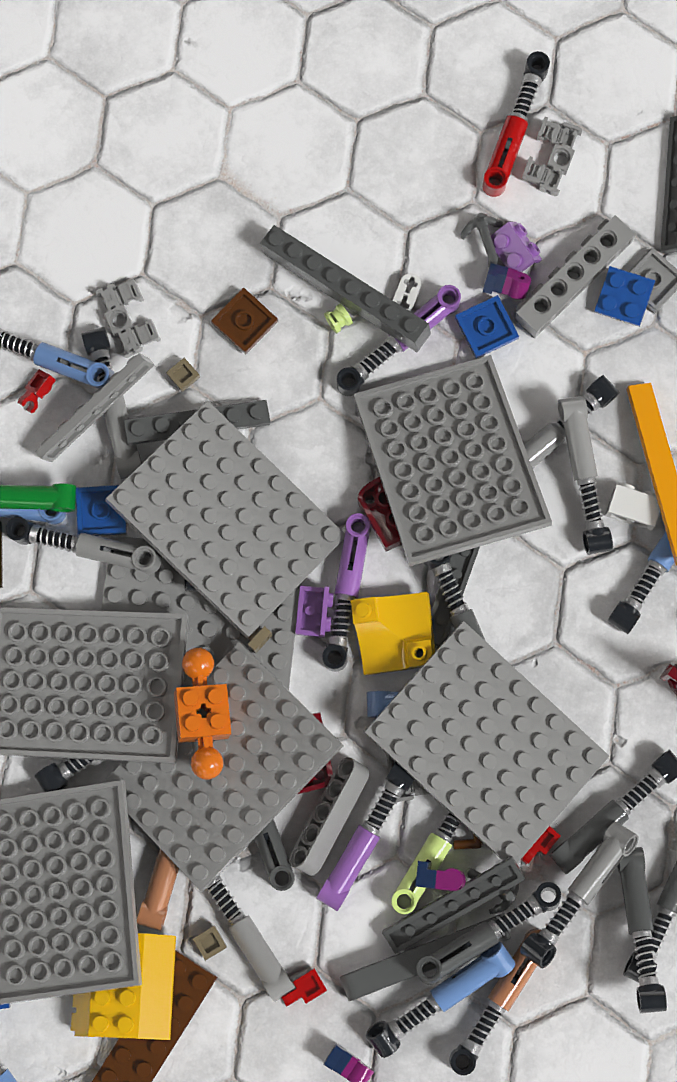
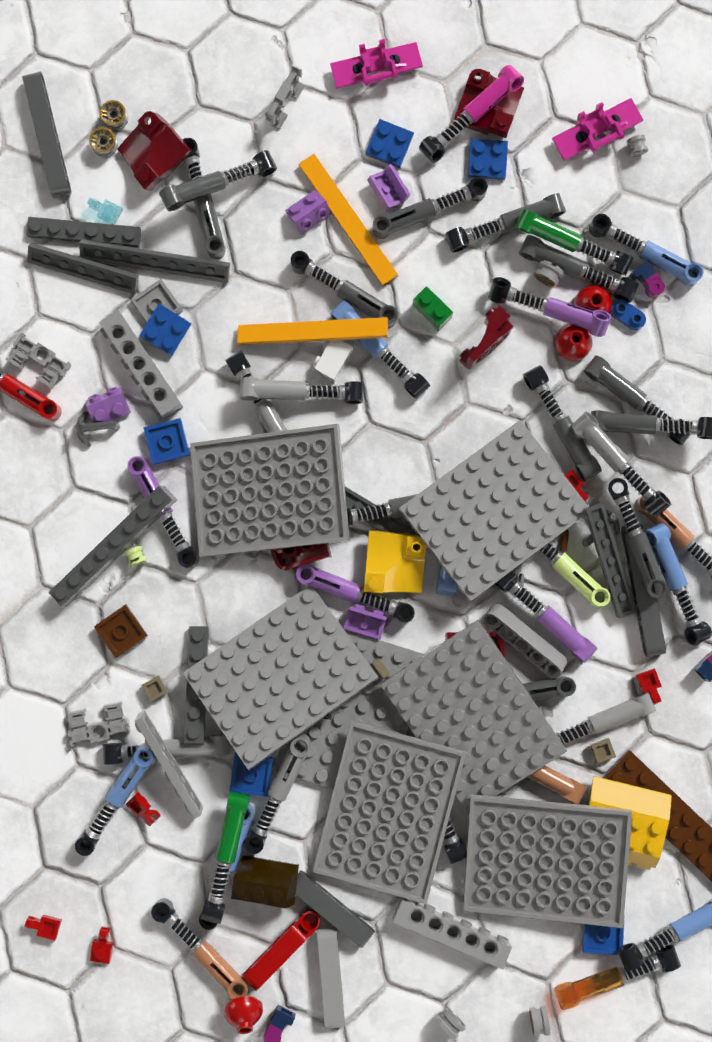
camera: 80 degrees left, 5 degrees up
orange brick [174,647,231,780] -> none
white beam [393,273,421,312] -> none
leg [415,861,466,891] -> none
leg [483,263,531,299] -> none

